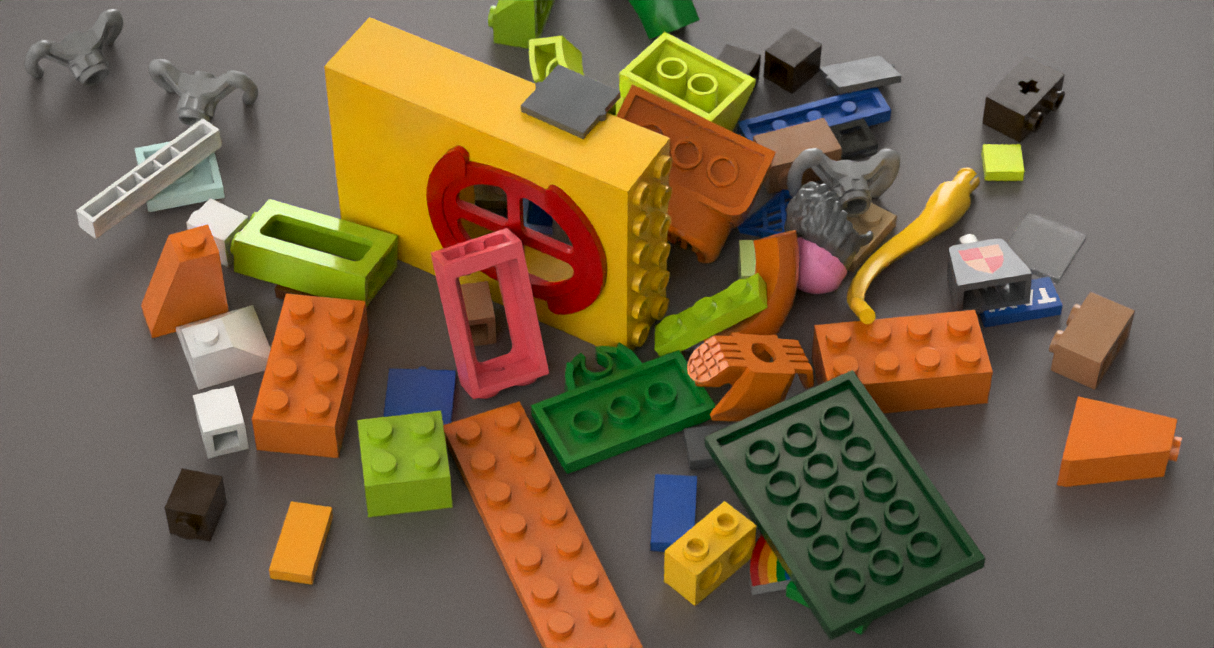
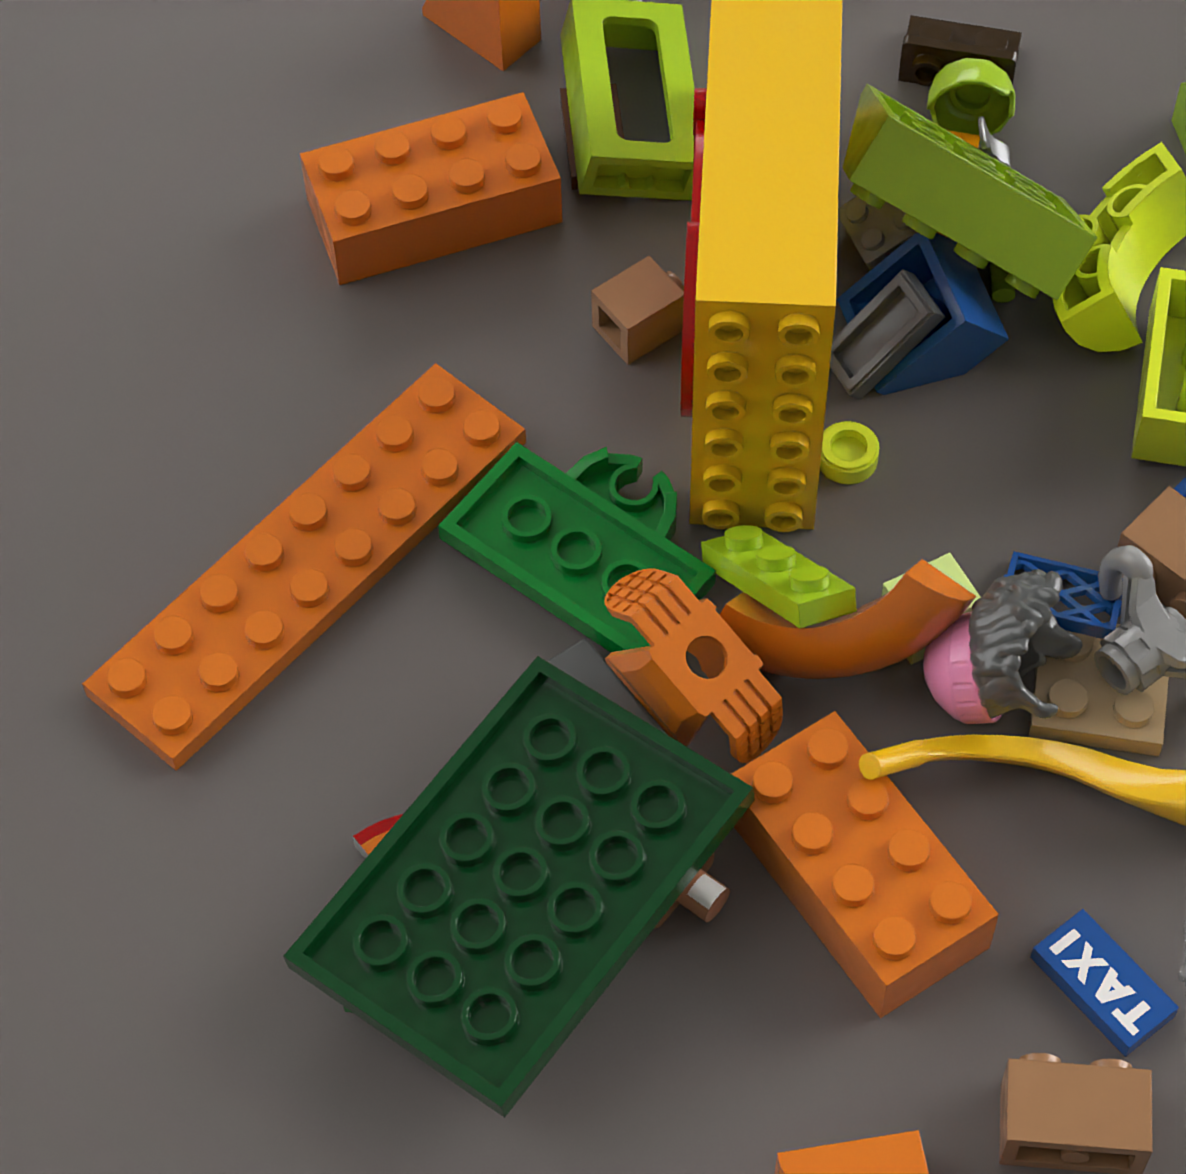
camera: 65 degrees right, 10 degrees up
dark brown brick [165,468,227,542] -> none
white slope [176,305,271,390] -> none
white brick [193,386,249,458] -> none
light orange tile [269,501,333,585] -> none
lime brick [357,411,453,517] -> none
blue piece [383,366,456,425] -> none
coral piece [431,228,549,400] -> none
dark grey piece [521,64,620,139] -> none
orange brick [616,85,776,263] -> none
blue tile [650,474,697,552] -> none
yellow brick [664,501,756,606] -> none
dark grey torso [947,234,1032,314] -> none

